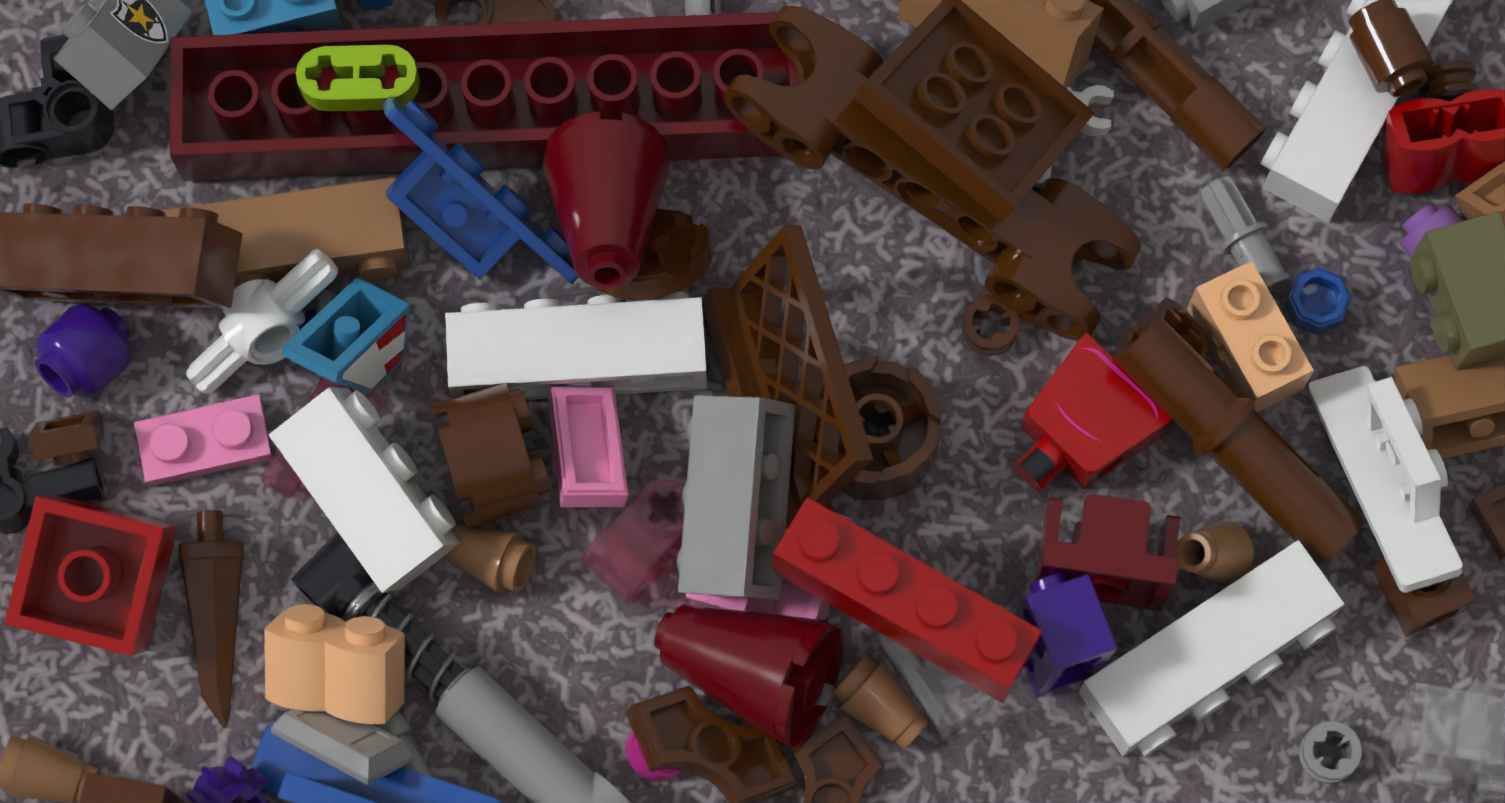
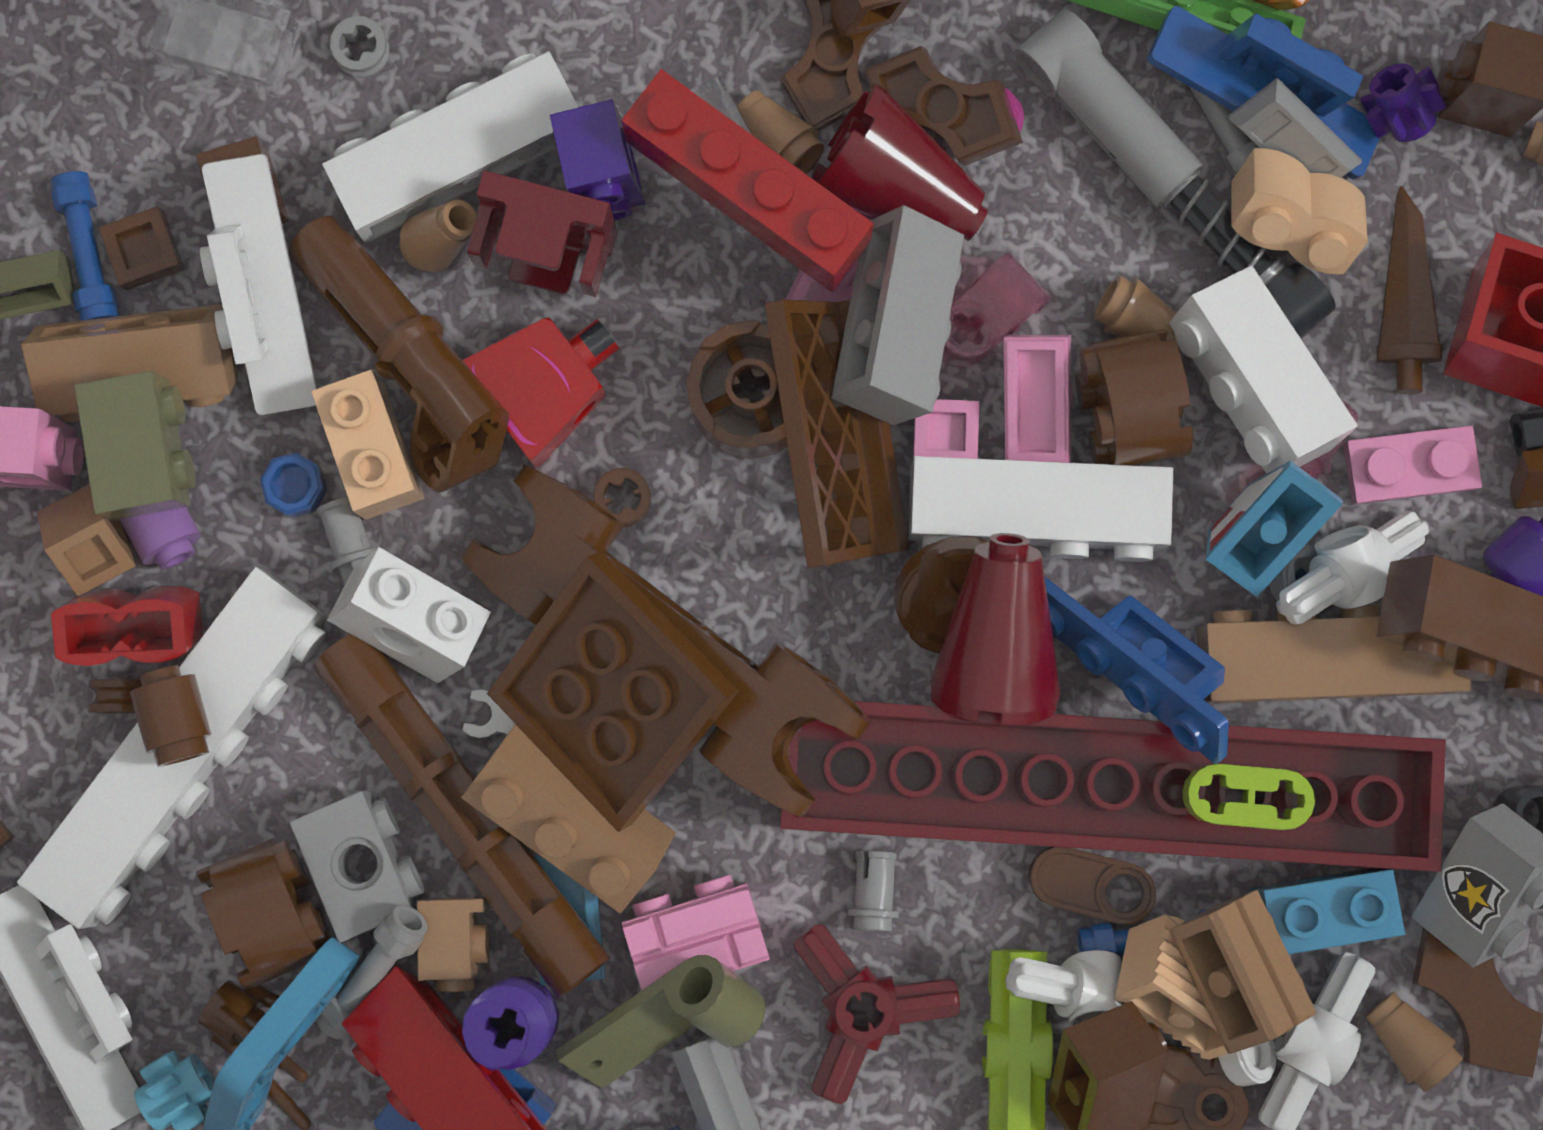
camera: 175 degrees left, 10 degrees up
none -> white brick [327,547,491,683]
none -> bright pink plate [912,399,979,461]

